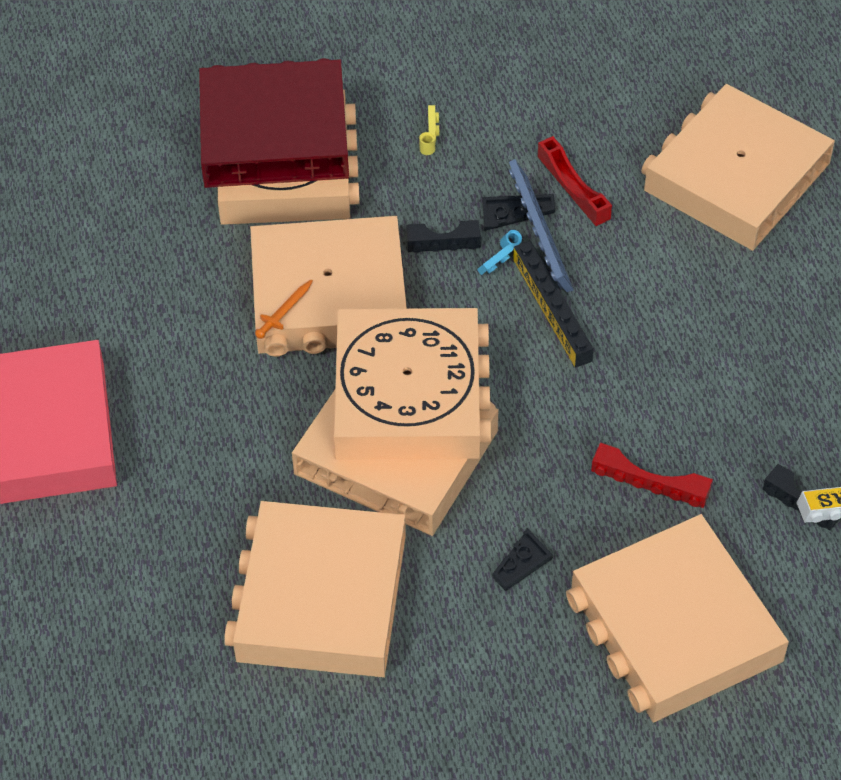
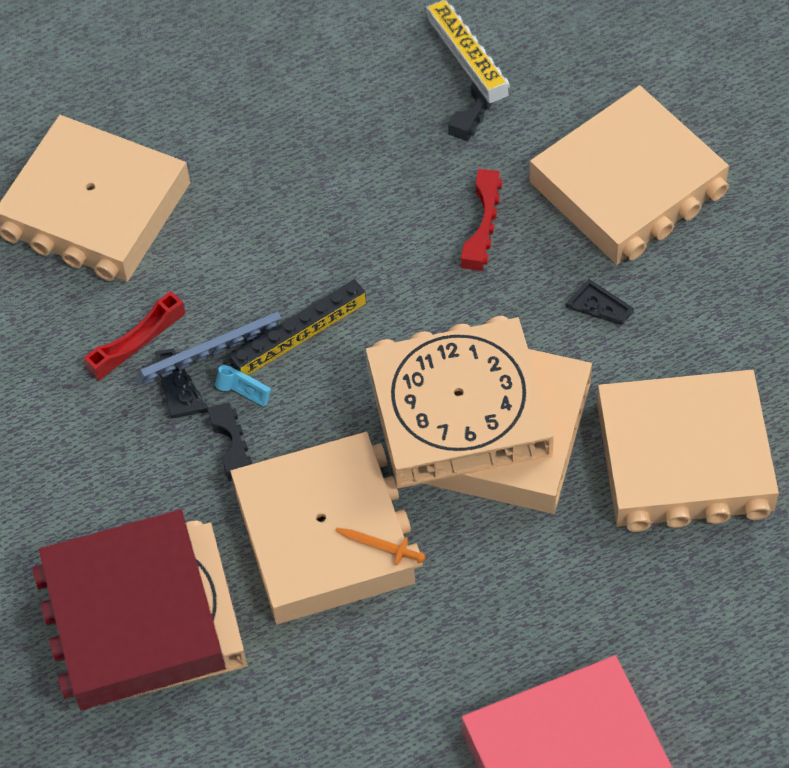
camera: 100 degrees left, 5 degrees up
light yellow plate [419,105,439,155] -> none

